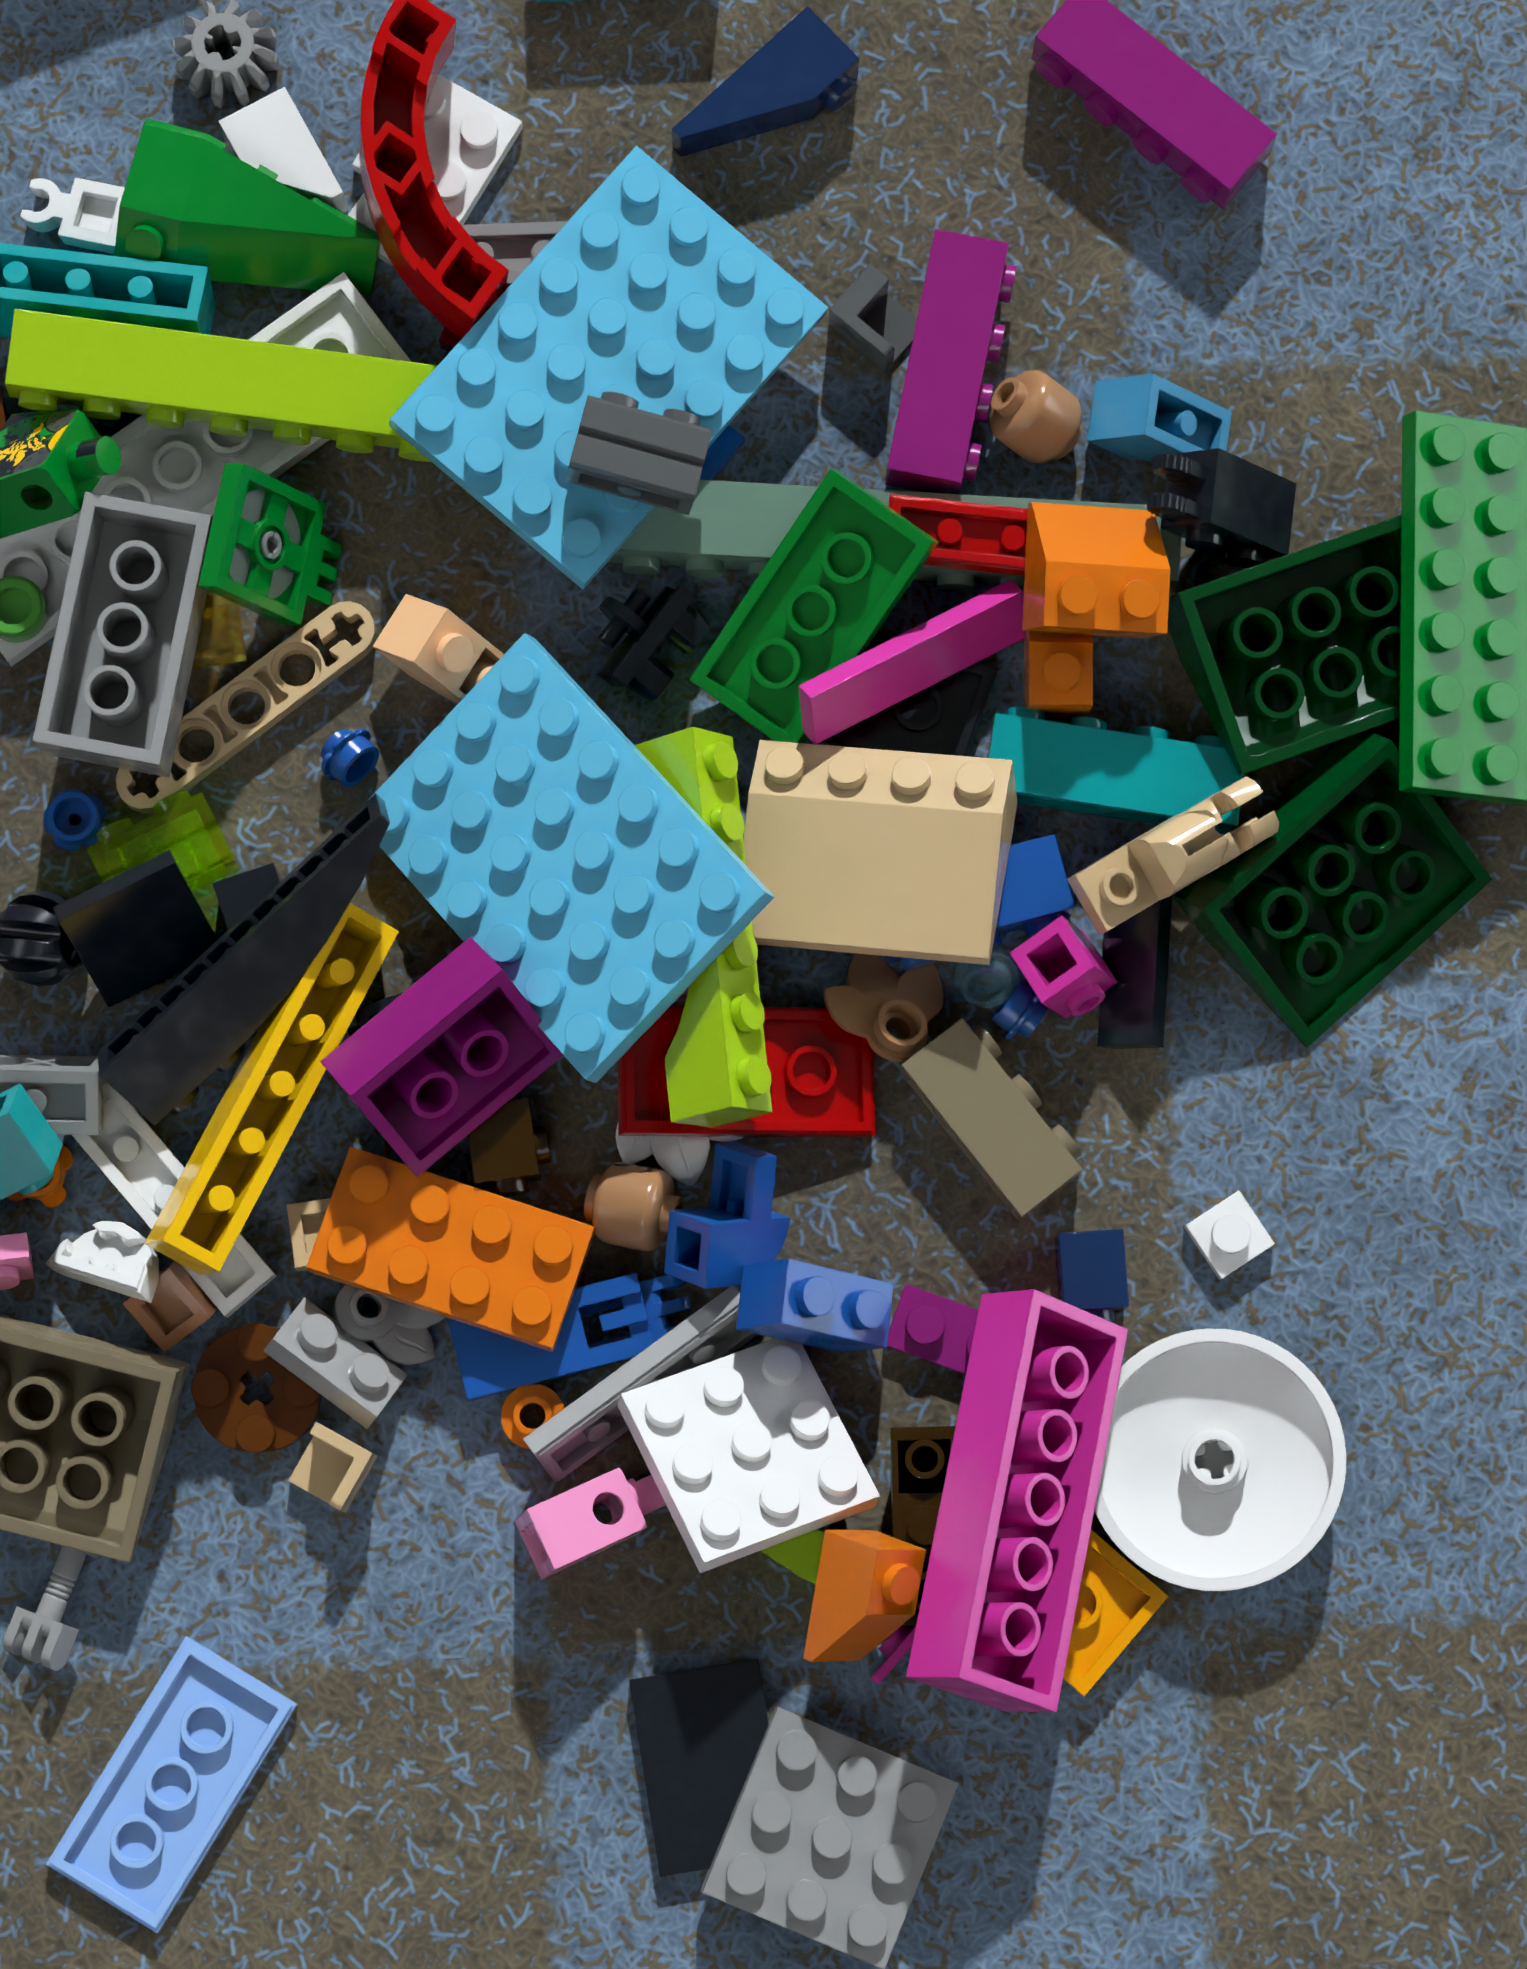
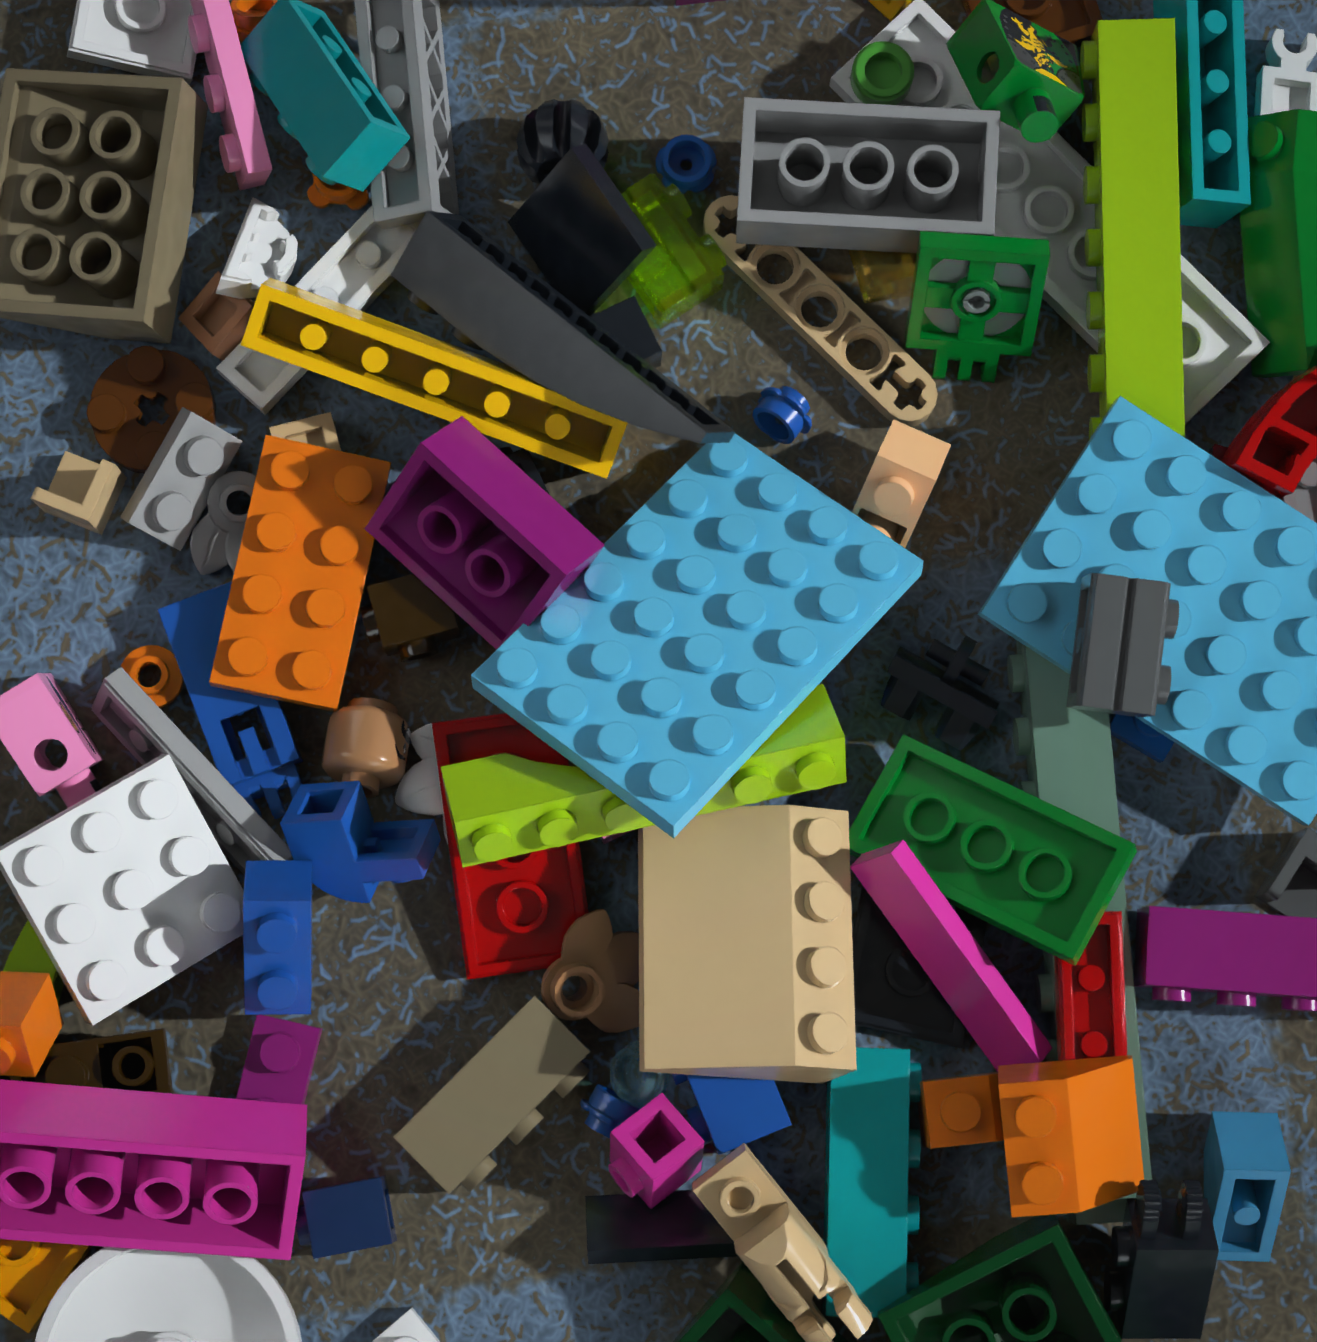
camera: 80 degrees right, 0 degrees up
medium nougat head [989,370,1083,464] -> none

